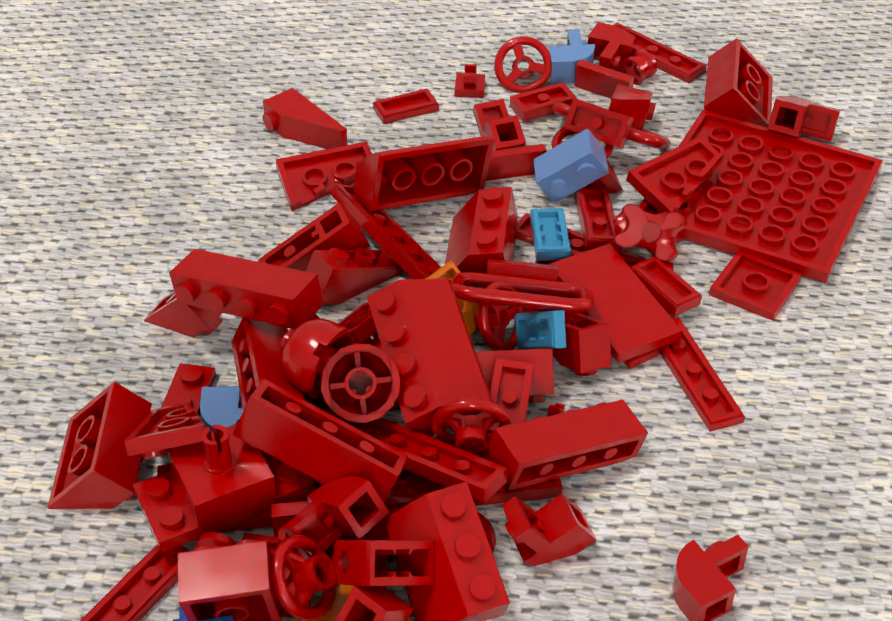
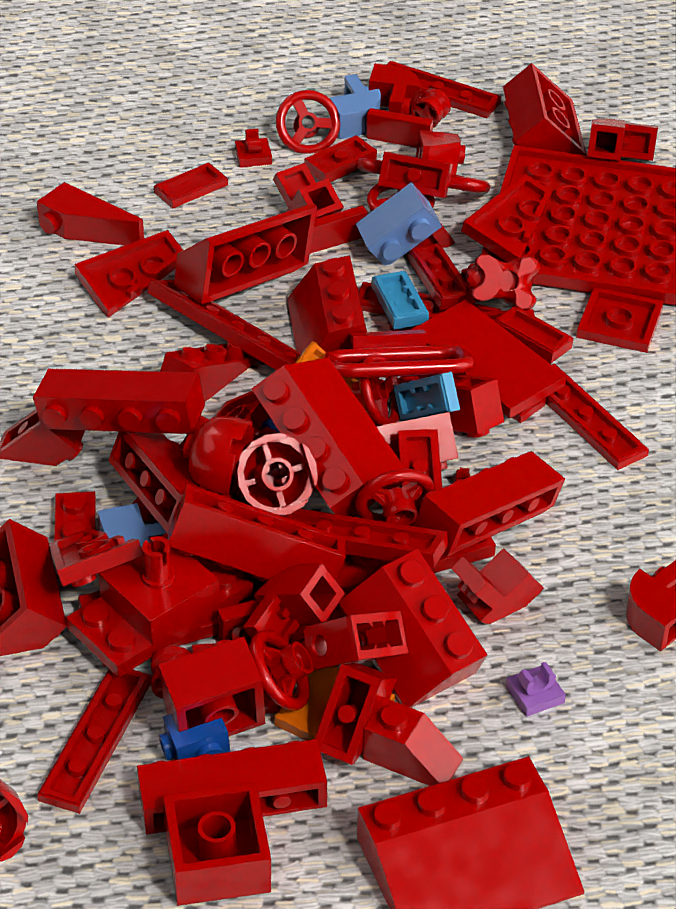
camera: 15 degrees left, 0 degrees up
red slope [258,202,370,272] -> none

